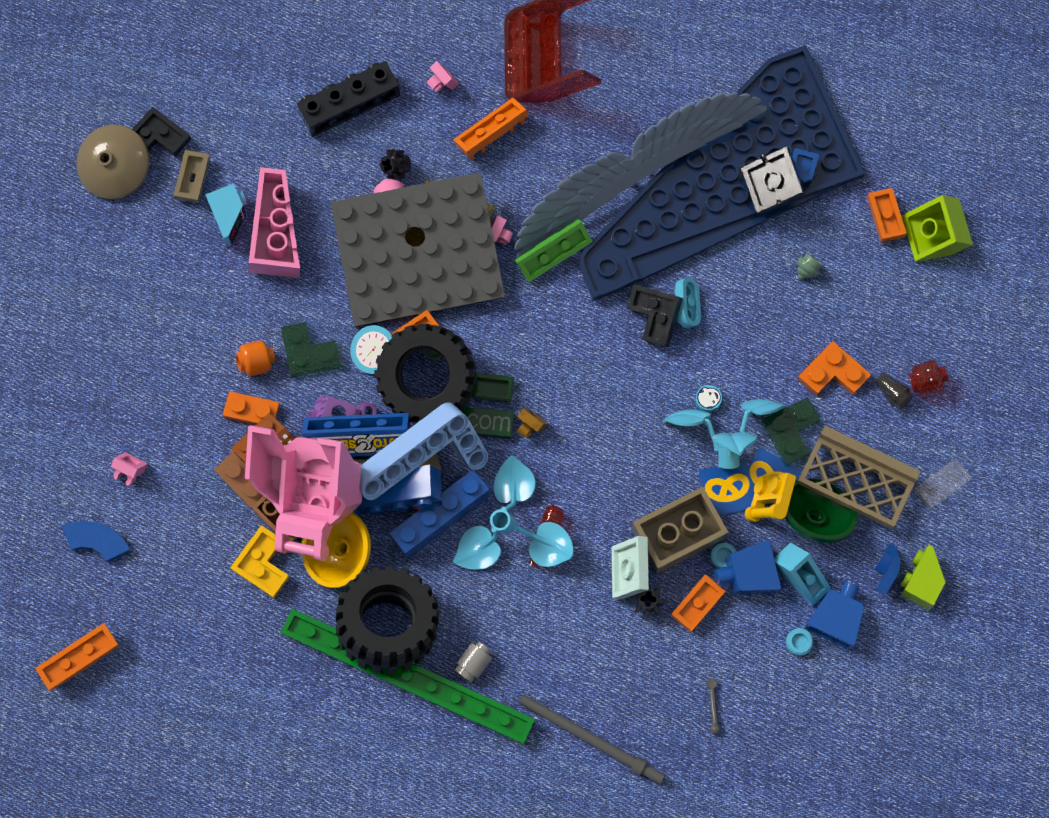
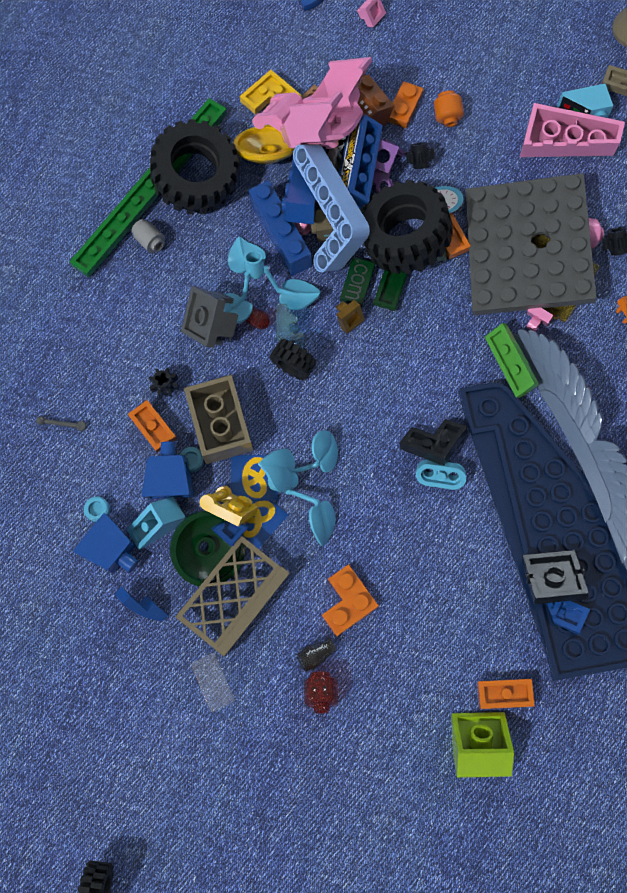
camera: 105 degrees right, 0 degrees up
clear green plate [281,322,342,378] -> none
dark grey bar [519,694,665,784] -> none
light aqua tile [612,536,649,599] -> none
tile [695,385,722,412] -> none
clear green plate [761,397,820,467] -> none
sand green plate [797,253,823,279] -> none
lime slope [900,544,945,611] -> none
none -> dark grey panel [181,286,238,348]
none -> blue tile [211,521,248,547]
none -> black tyre [269,339,317,381]
none -> clear light blue hand [275,304,305,347]
none -> black gear [406,142,435,169]

